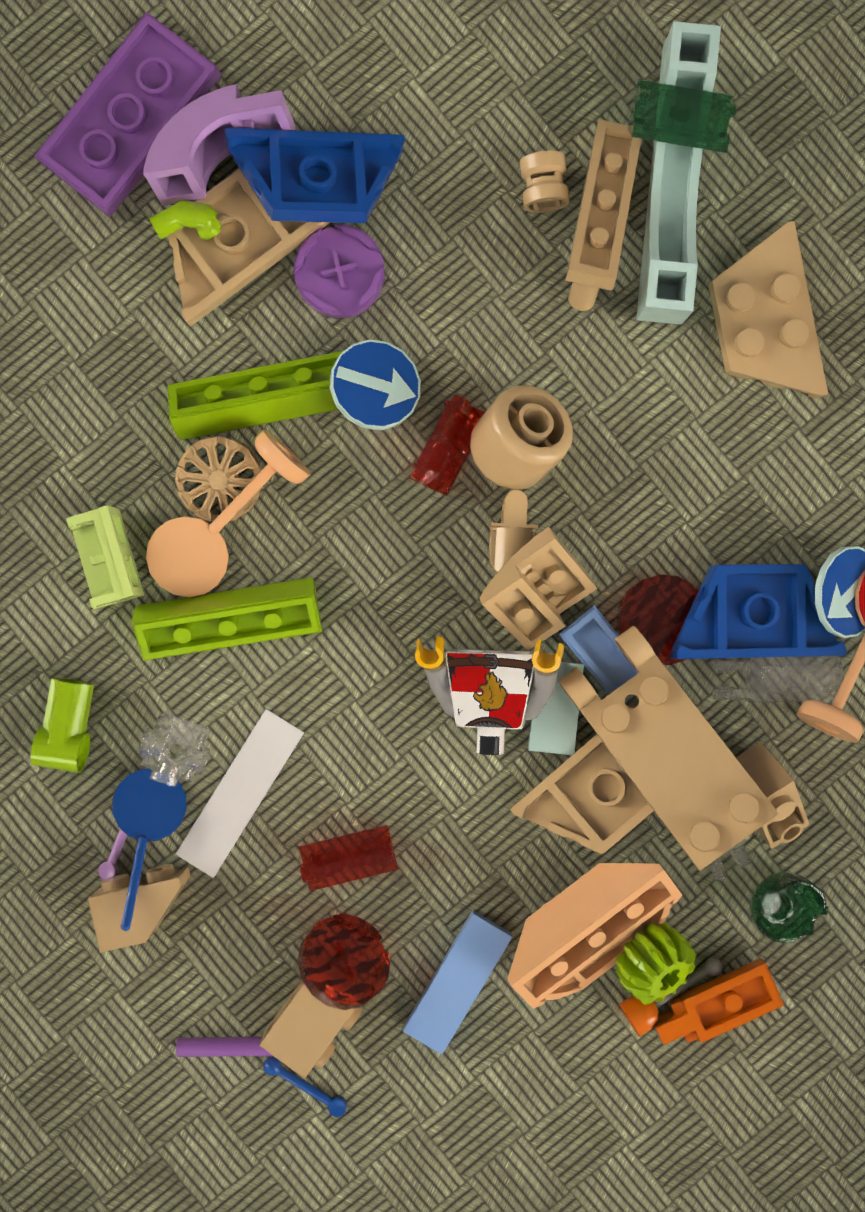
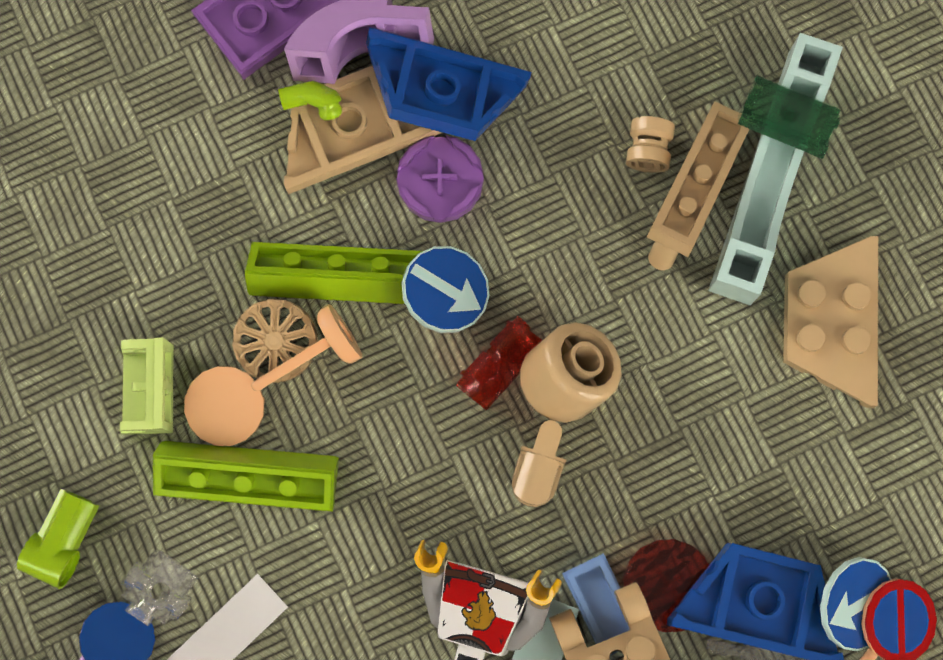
camera: 20 degrees right, 10 degrees down
tan slope [479,527,597,651] -> none

